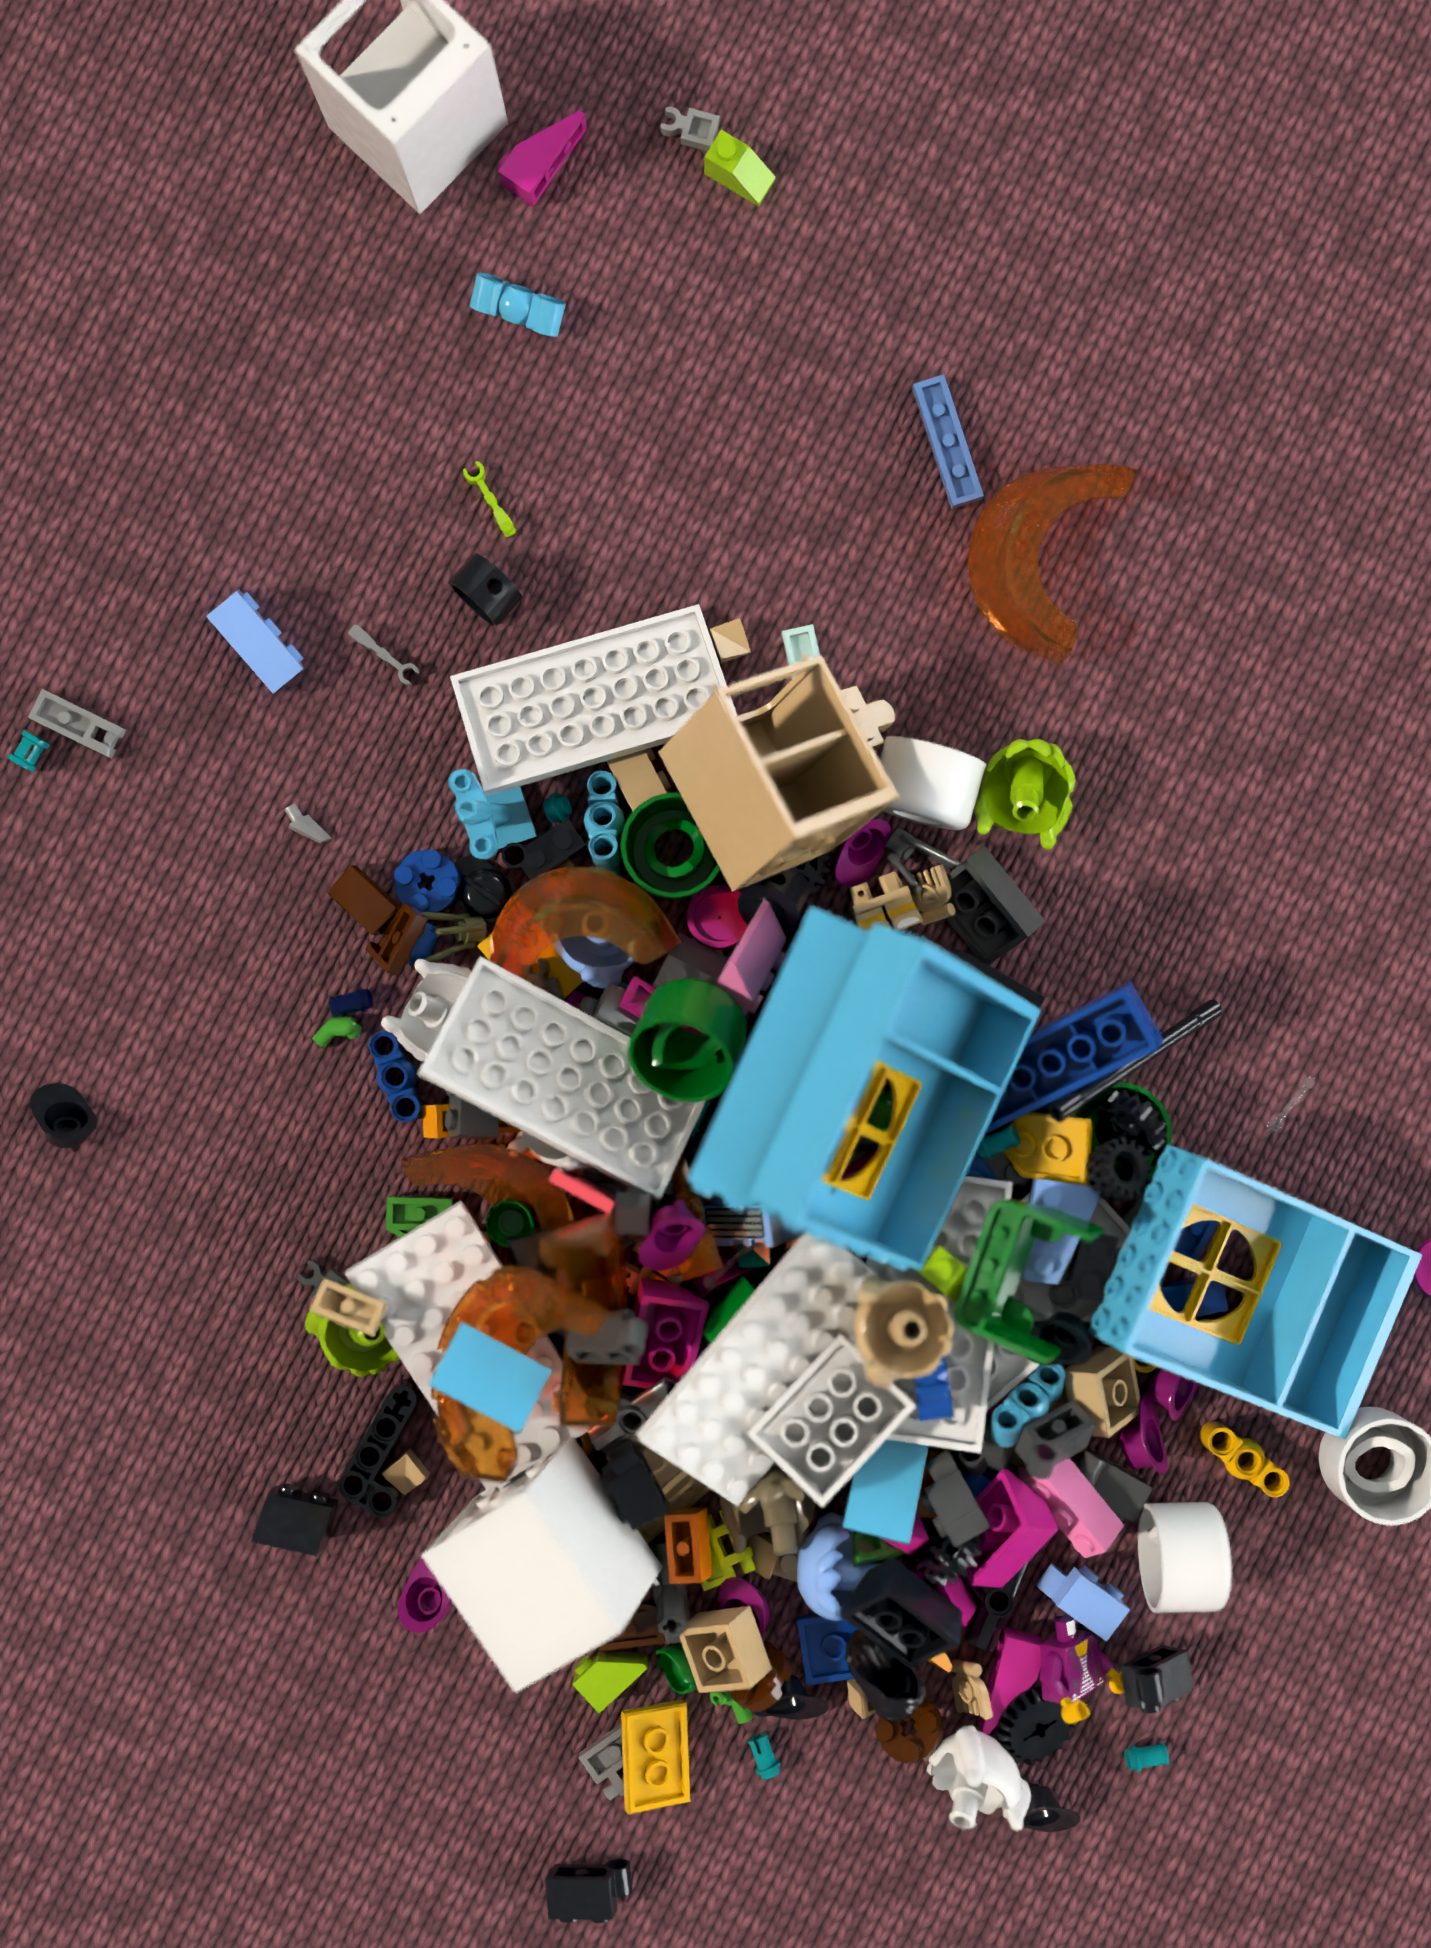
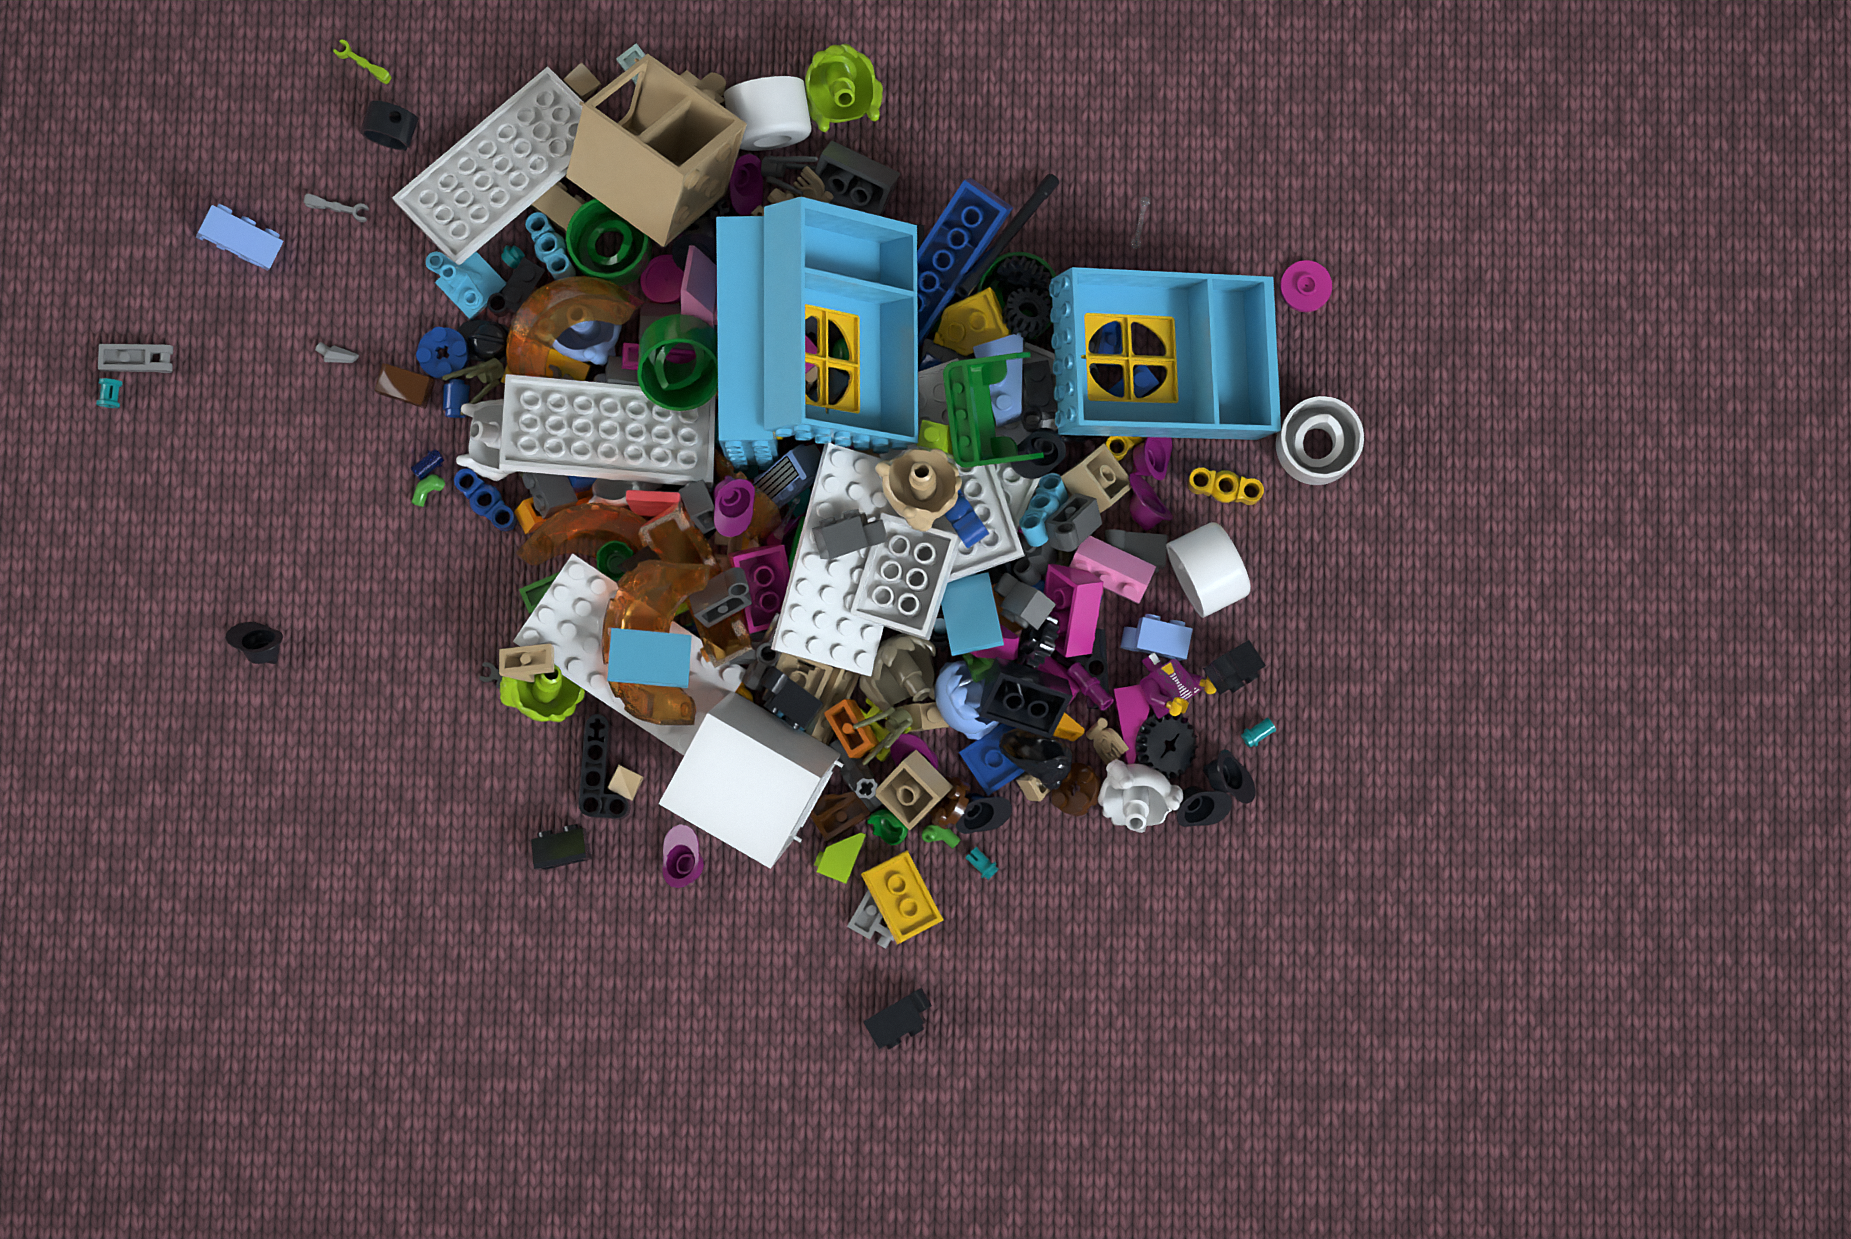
camera: 25 degrees left, 5 degrees down
reddish brown wing [365,903,428,976] -> none
teal pin [977,1125,1021,1159] -> none
none -> dark grey hinge [812,509,888,560]
none -> olive plant [853,706,913,765]
none -> magenta pin [1067,662,1114,711]
none -> black piece [1203,749,1256,804]

